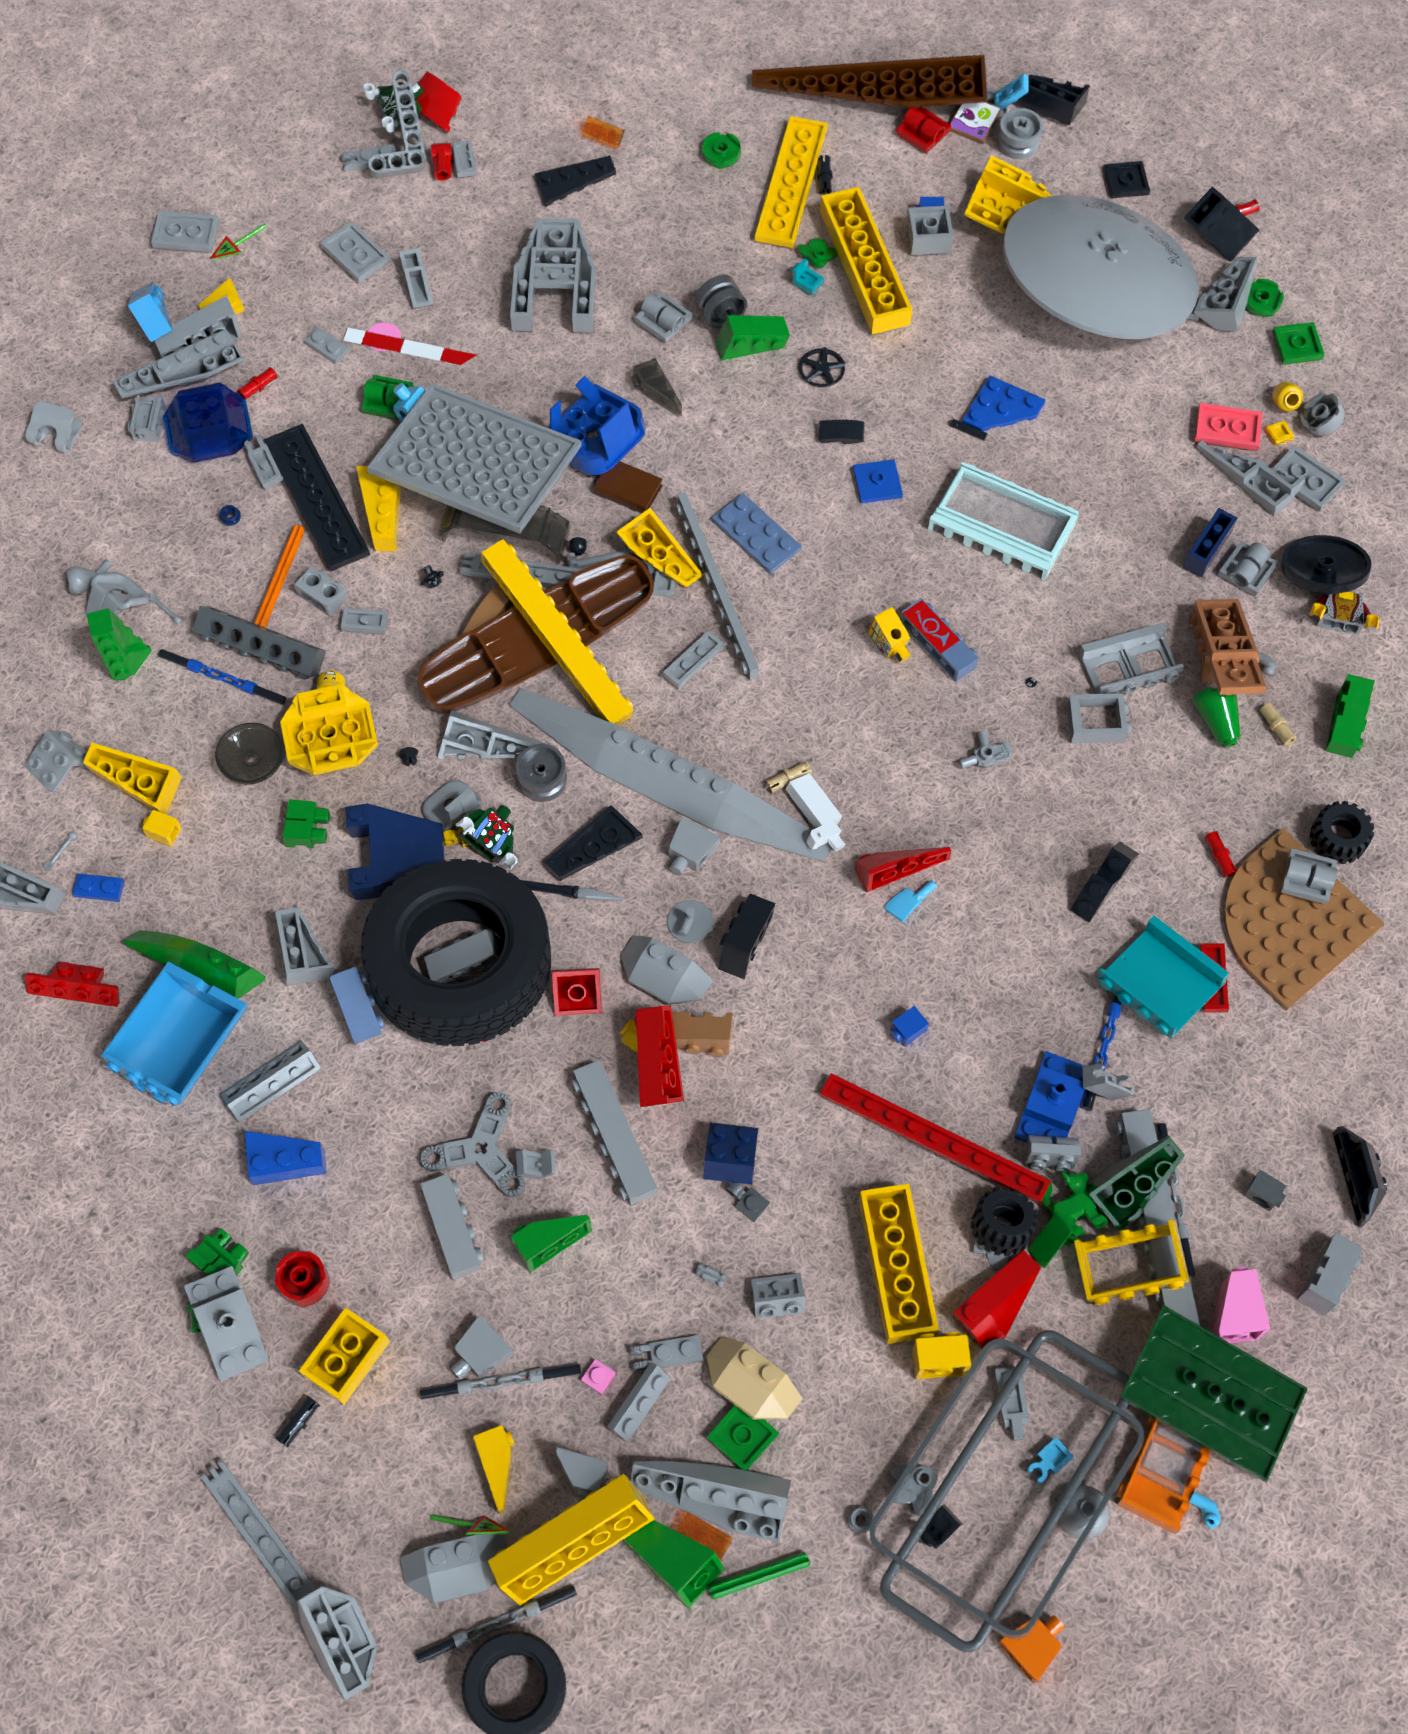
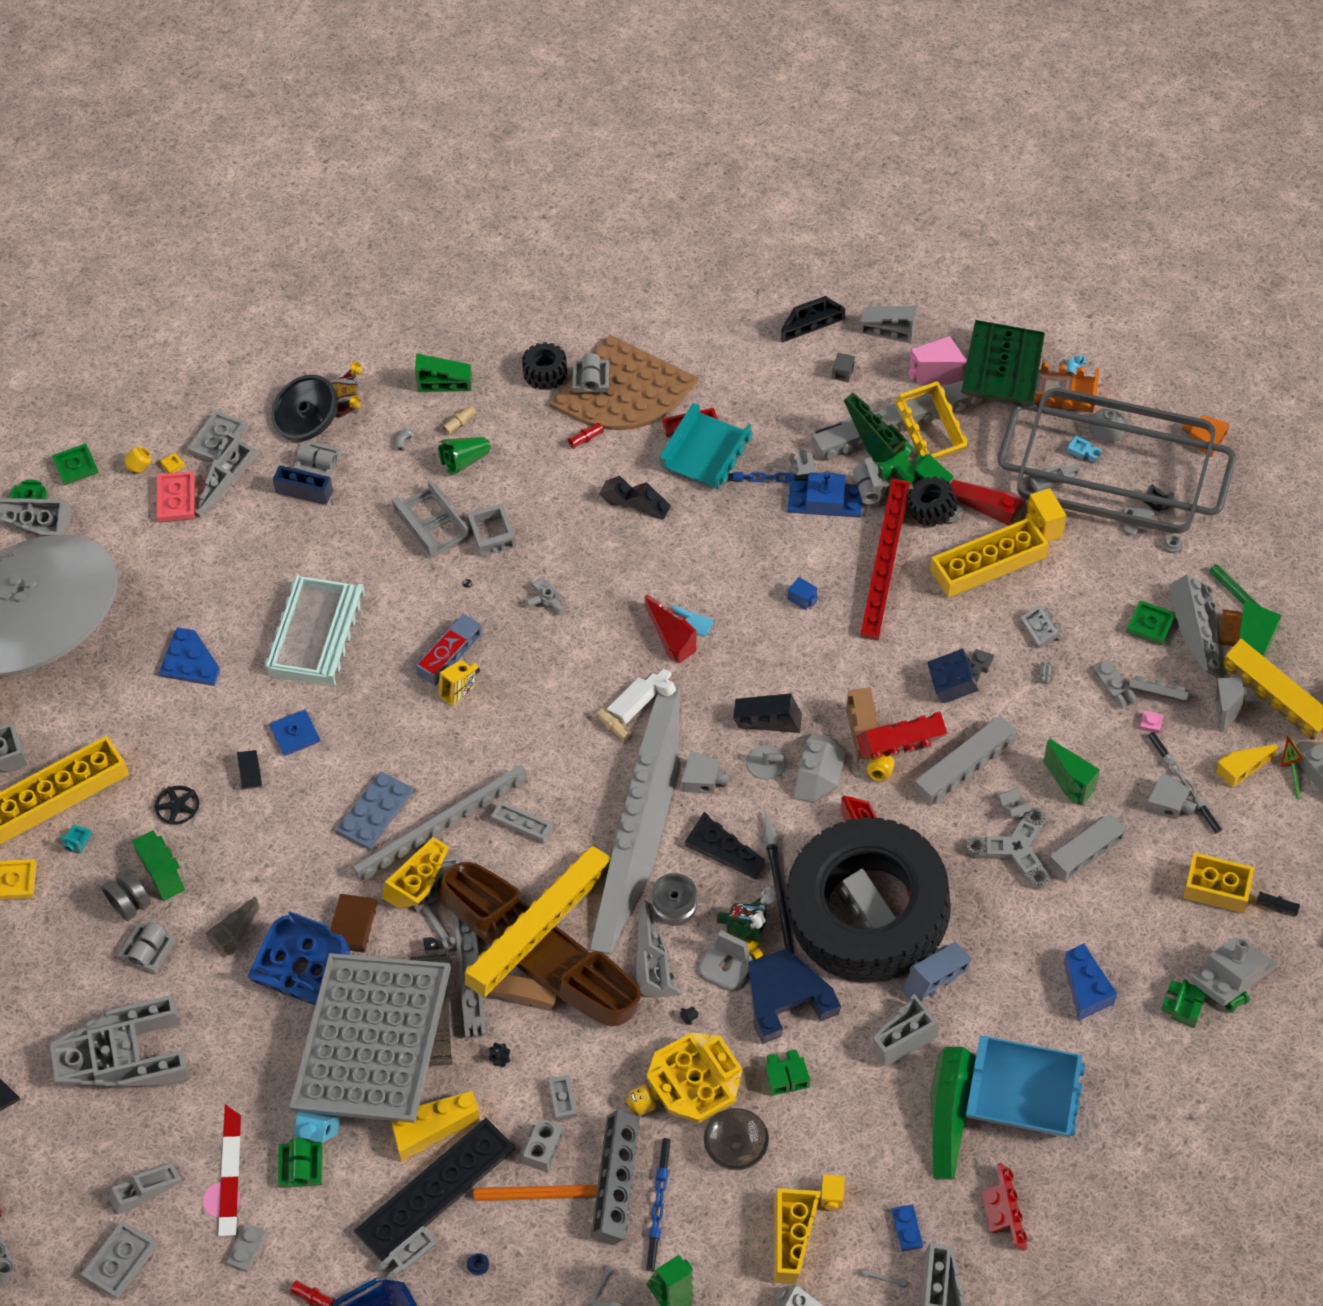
camera: 105 degrees left, 10 degrees down
light grey fence [220,1040,321,1123] -> none
red brick [275,1251,330,1308] -> none
tan wedge [706,1337,802,1420] -> none
green plate [798,238,837,268] -> none
black wheel [950,419,988,441] -> none
nougat wedge [1189,599,1266,695] -> none
light grey cylinder [1300,393,1345,436] -> none

